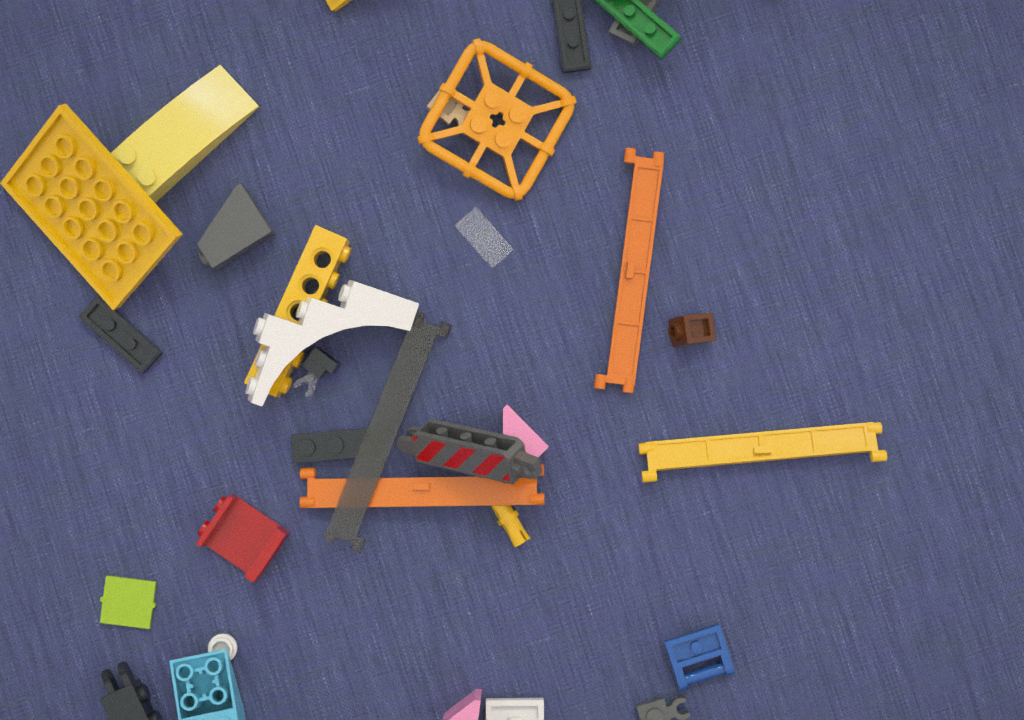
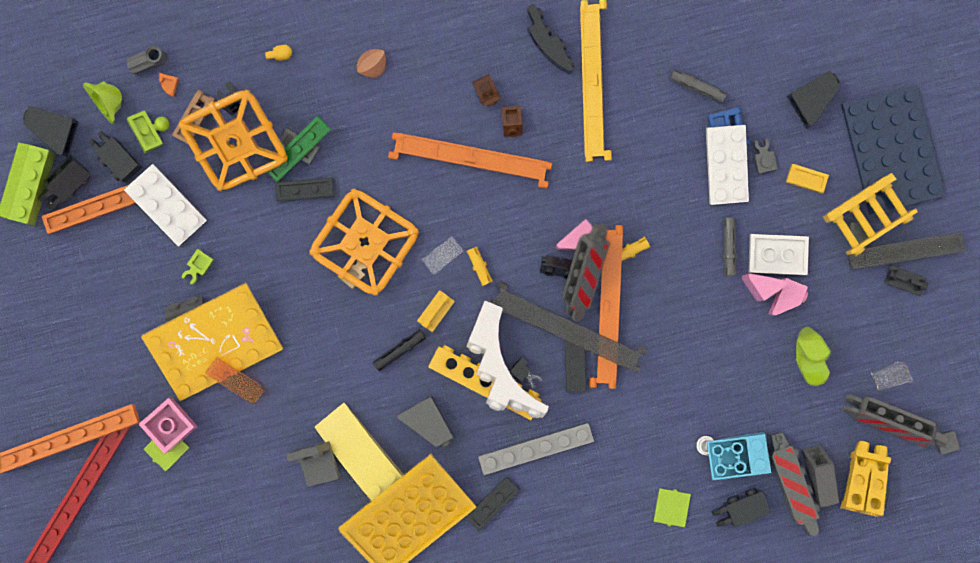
camera: 85 degrees left, 0 degrees up
red panel [196,494,290,583] -> none
none -> dark grey bracket [286,441,340,486]
none -> nougat piece [357,49,386,78]
none -> black pin [373,329,426,372]
none -> yellow hinge [417,290,455,332]
none -> yellow pin [466,246,493,286]
none -> reddish brown bracket [472,74,501,107]
none -> light grey plate [478,423,594,475]
none -> black slope [527,4,575,75]
none -> black hinge [539,255,573,279]
none -> dark grey pin [670,68,727,103]
none -> white plate [706,125,749,205]
none -> dark grey pin [722,218,738,276]

